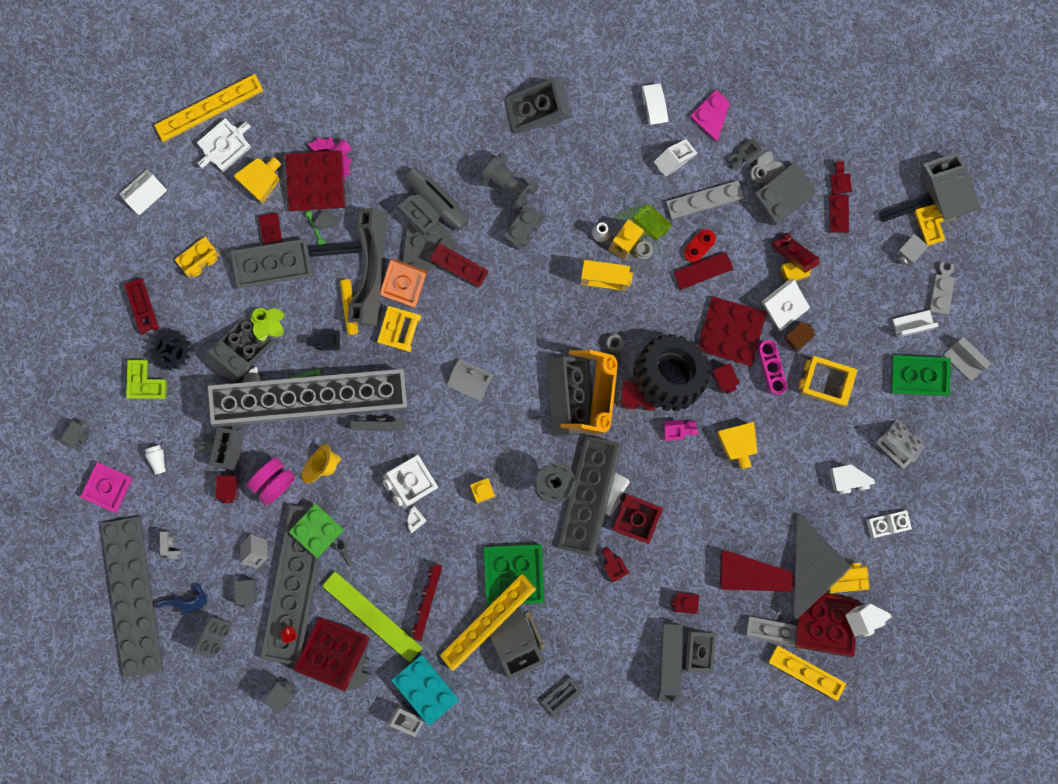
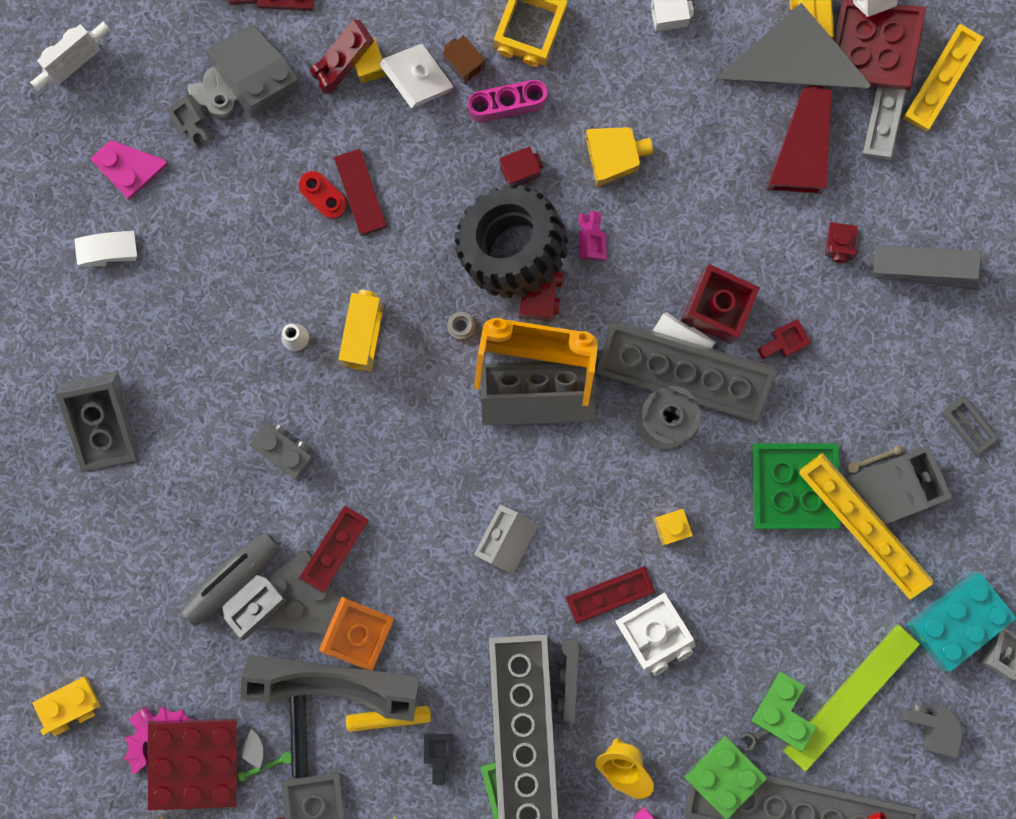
camera: 85 degrees left, 0 degrees up
dark red plate [293,617,370,692] -> none
yellow plate [377,306,421,353] -> none
white tile [408,506,427,533] -> none
dark red plate [411,563,443,642] -> none
dark grey piece [478,152,539,210] -> none
yellow torso [608,219,645,261] -> none
clear neon green piece [632,203,673,241] -> none
light grey plate [634,240,653,260] -> none
white slope [654,139,698,177] -> none
light grey plate [666,180,744,220] -> none
dark grey slope [683,631,716,673] -> none
dark red plate [697,296,767,367] -> none
none -> white plate [30,21,111,92]
none -> yellow bracket [32,676,101,737]
none -> dark red tile [565,566,655,624]
none -> bright green plate [751,672,817,752]

